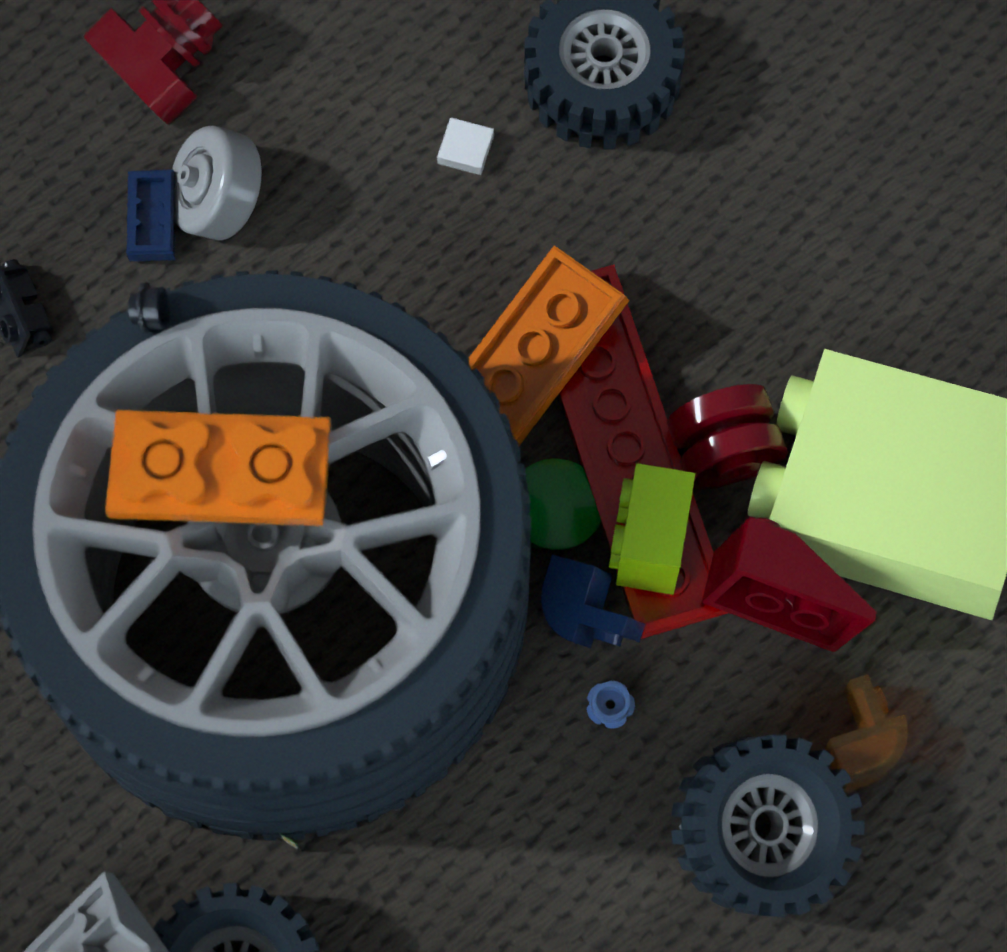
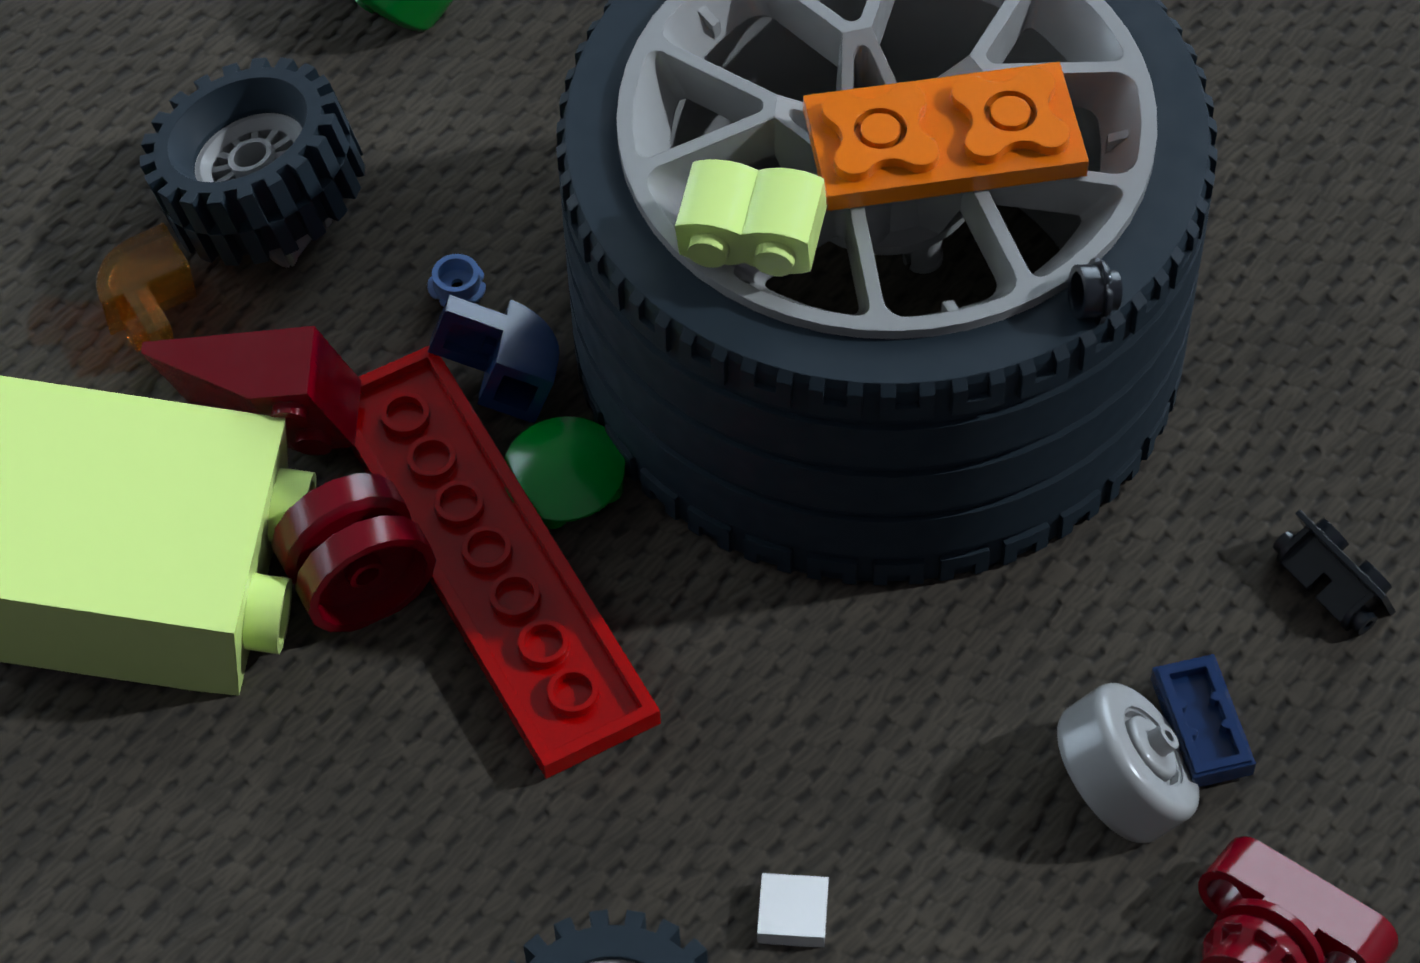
camera: 170 degrees right, 15 degrees down
orange piece [469,245,630,446] -> none
lime brick [609,463,695,595] -> none
none -> yellowish green brick [675,159,827,276]

